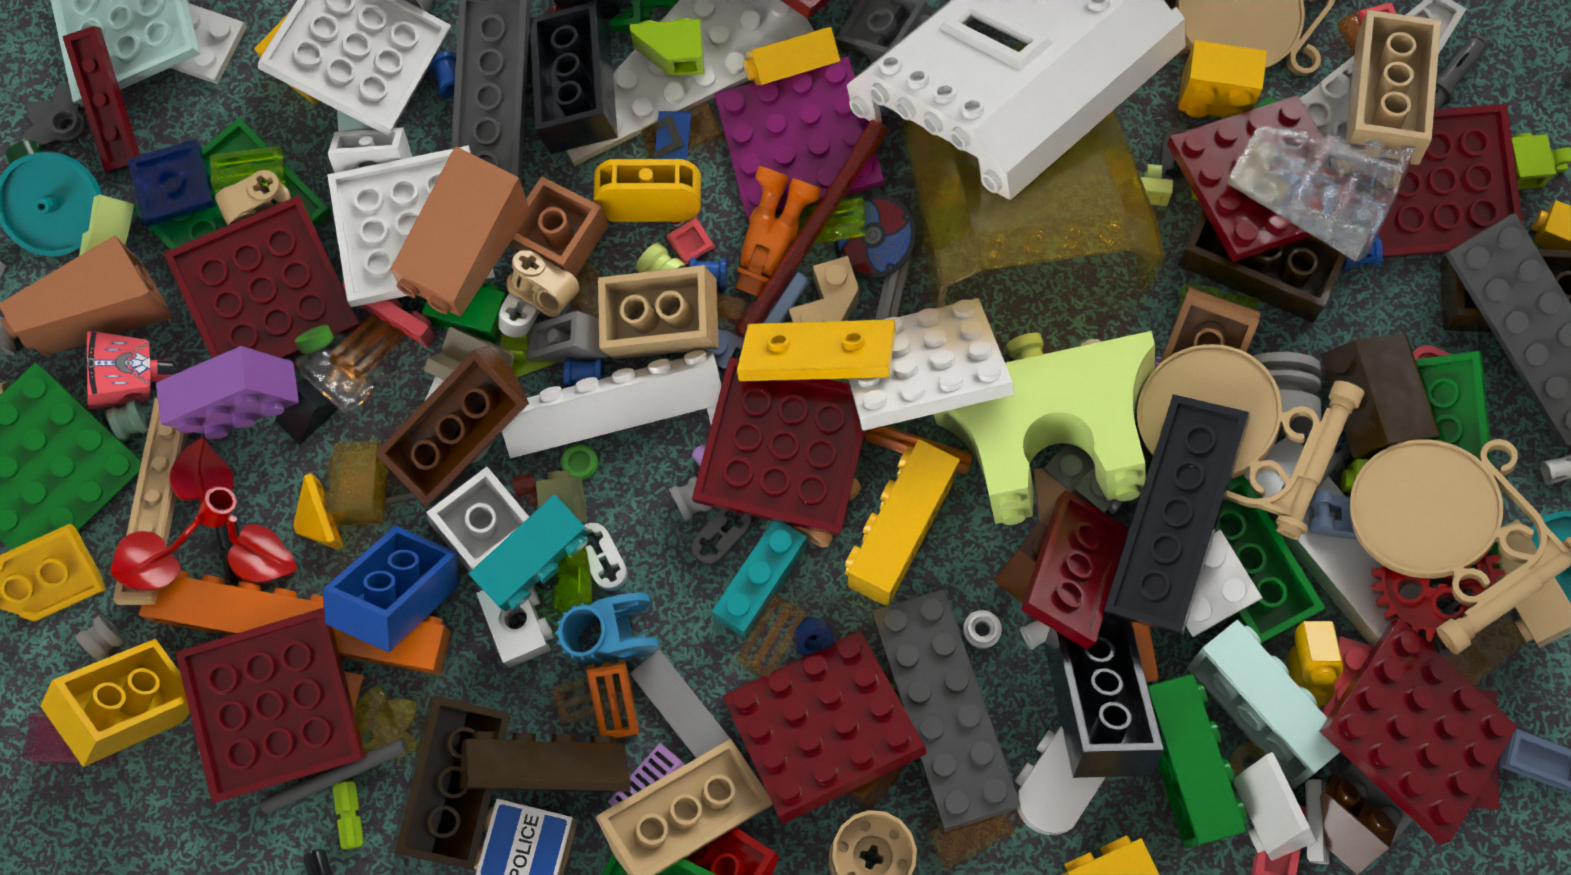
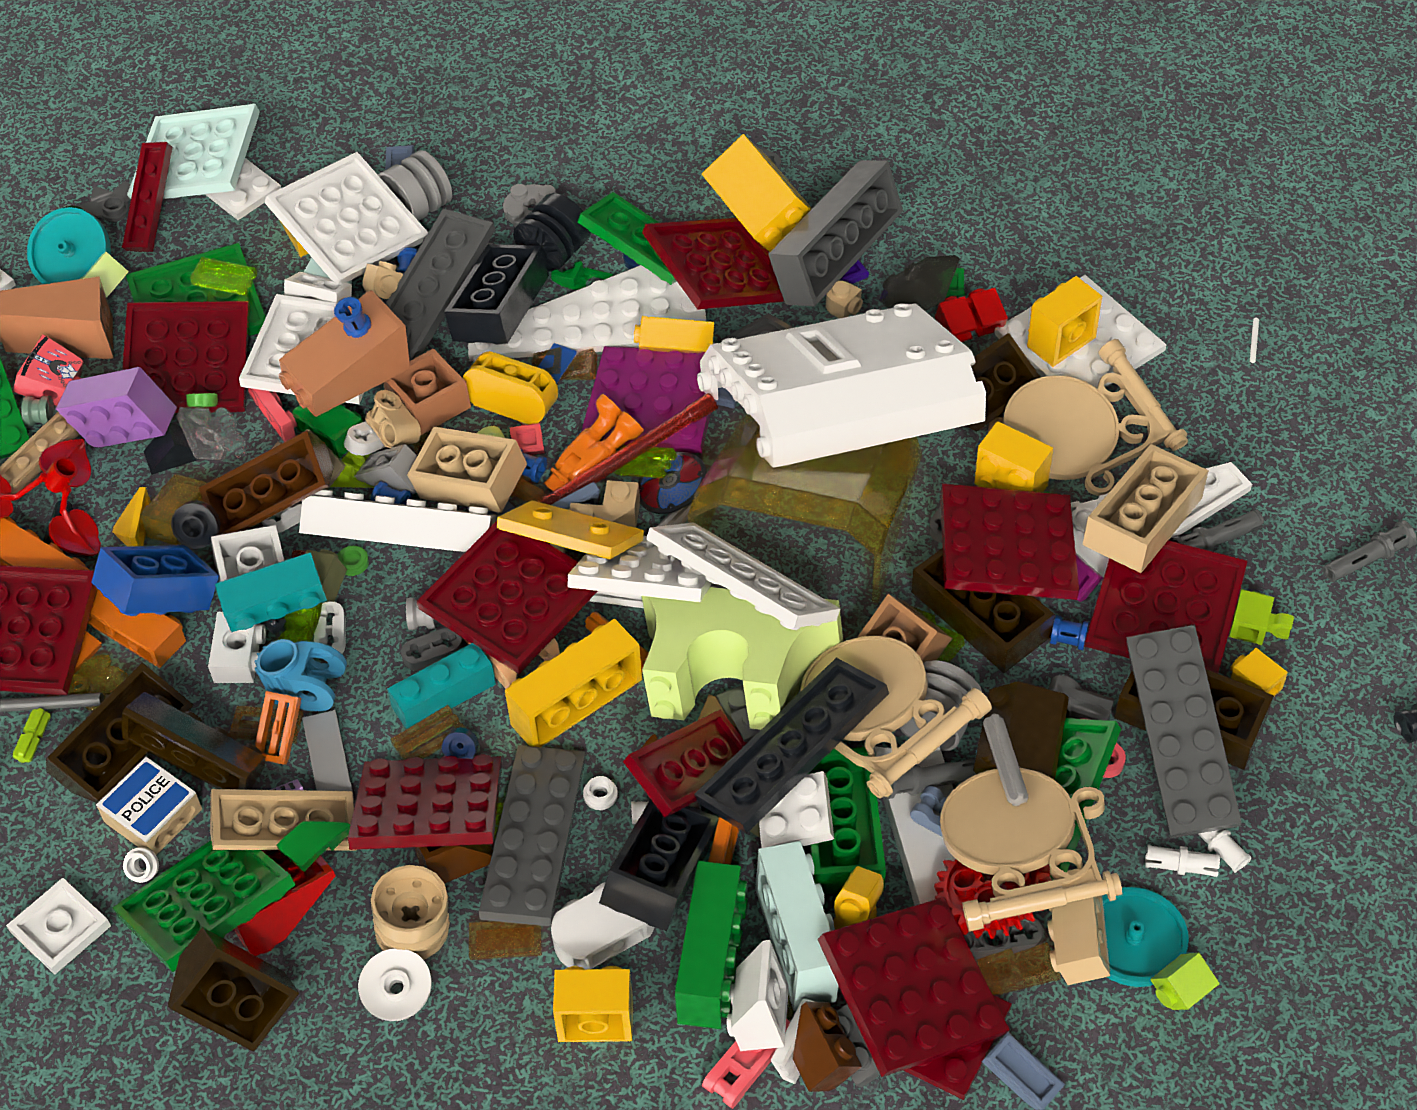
camera: 20 degrees right, 20 degrees down
clear blue plate [127,139,216,227] -> none
tan piece [215,170,291,226] -> none
clear orange tile [329,314,403,380] -> none
lime slope [630,18,705,76] -> none
yellowish green tile [1131,164,1173,206] -> none
clear wedge [1227,126,1416,262] -> none
none -> black plate [171,500,221,549]
none -> green slope [276,821,350,872]
none -> blue bush [334,297,371,338]
none -> tan plate [363,261,403,299]
none -> white plate [646,522,840,630]
none -> light grey axle [983,714,1028,806]
none -> dark grey piece [1048,675,1115,720]

